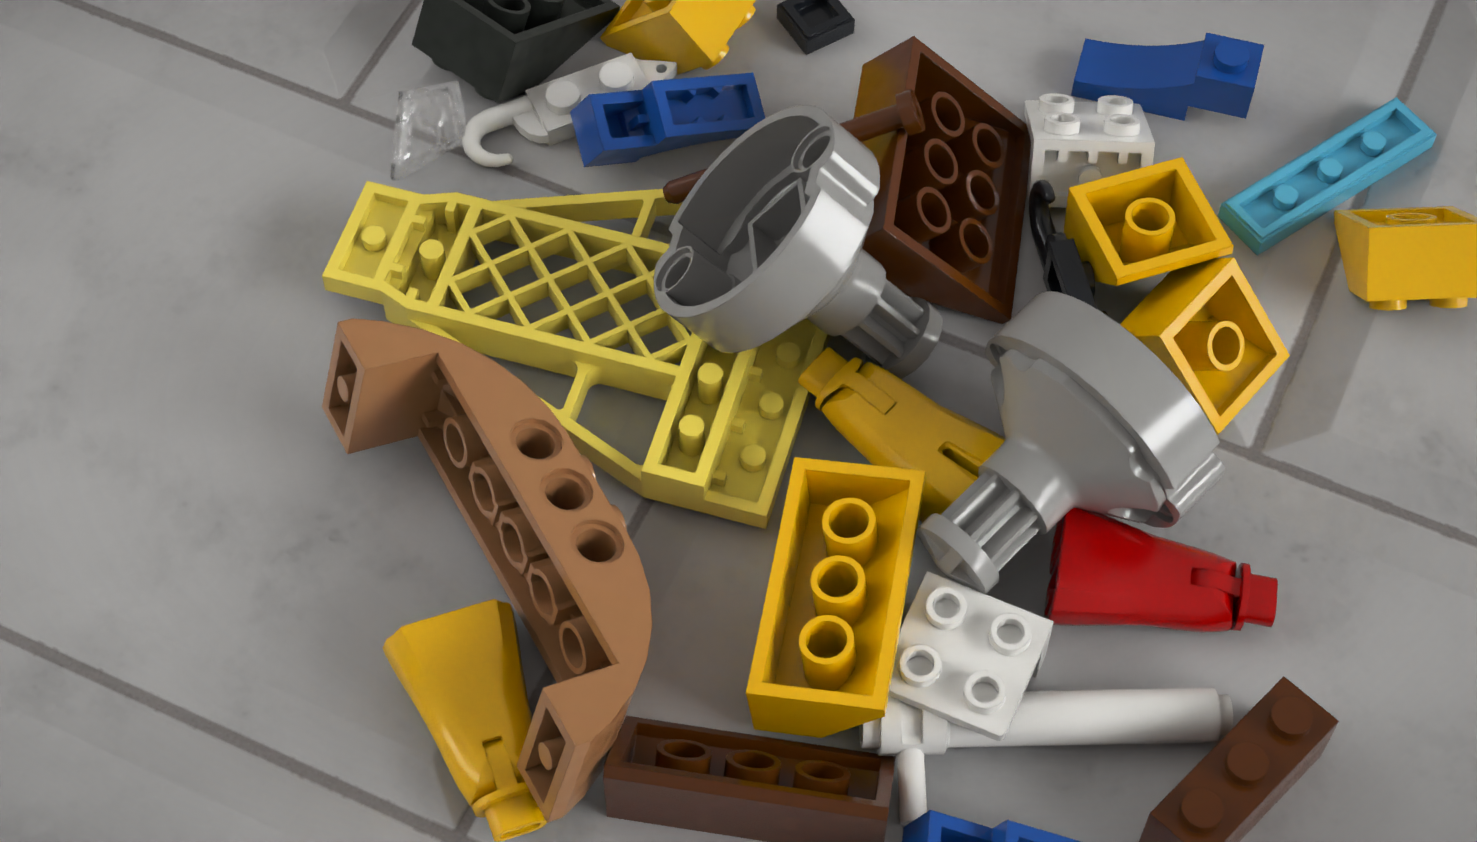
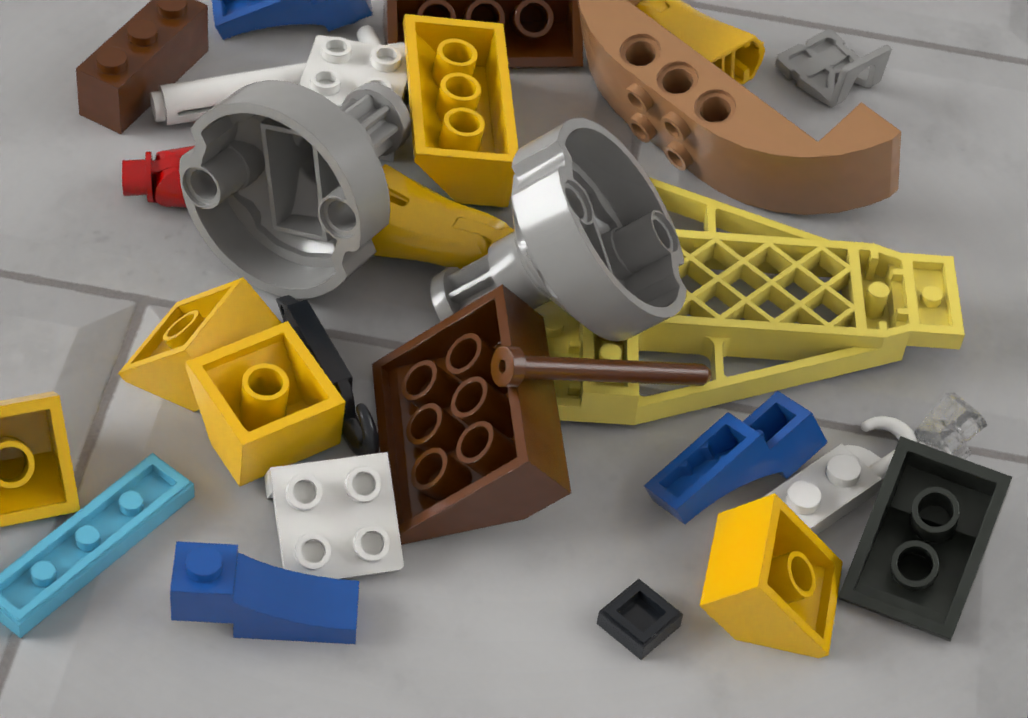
camera: 160 degrees right, 10 degrees down
none -> light grey piece [775,29,892,107]

